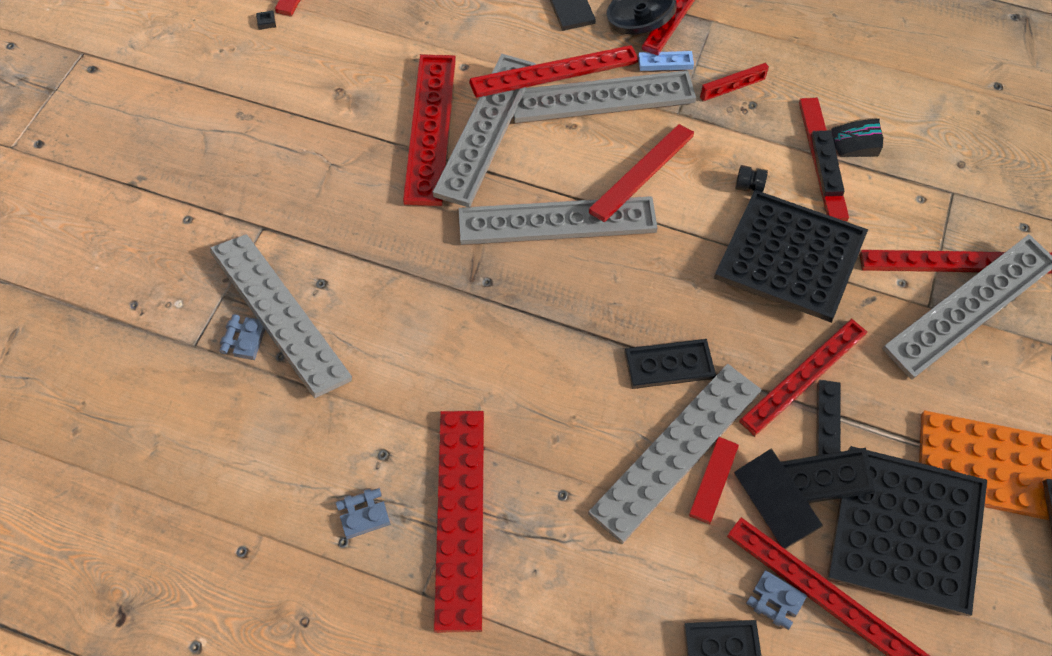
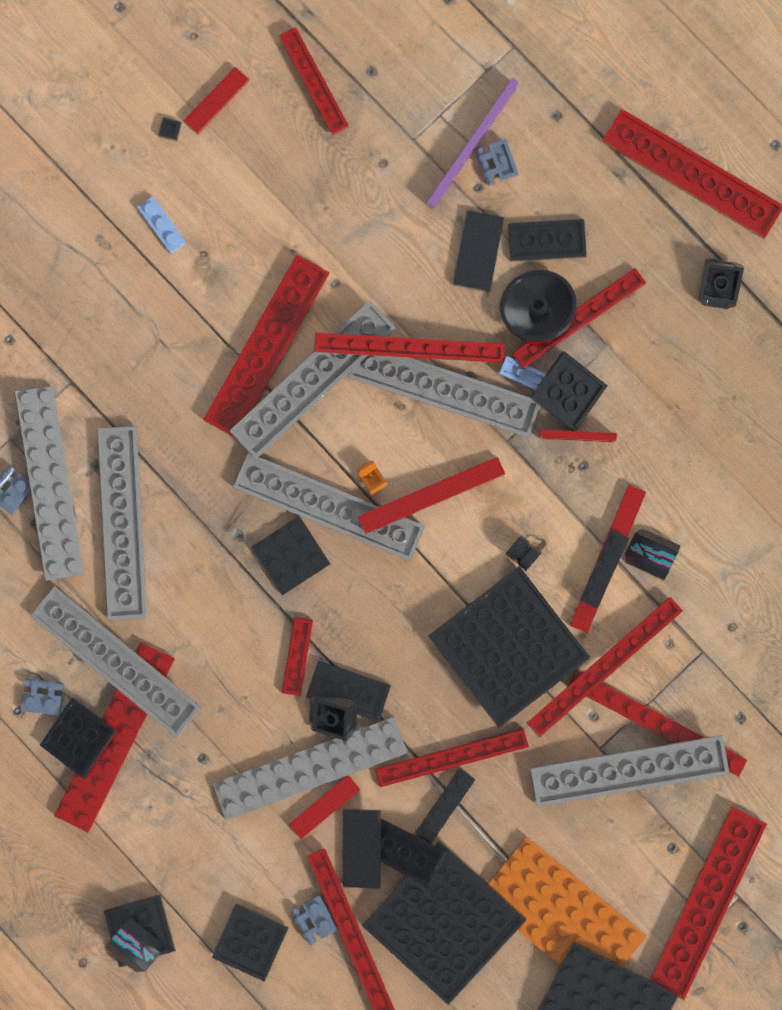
camera: 25 degrees right, 25 degrees up
none -> light grey plate [30,586,202,738]
none -> black plate [40,697,118,779]
none -> light grey plate [98,426,147,620]
none -> light blue plate [137,196,186,254]
none -> black plate [251,516,331,595]
none -> red tile [282,617,313,696]
none -> black slope [309,696,358,741]
none -> orange bracket [357,460,388,495]
none -> red plate [527,597,683,737]
none -> black plate [529,351,608,431]

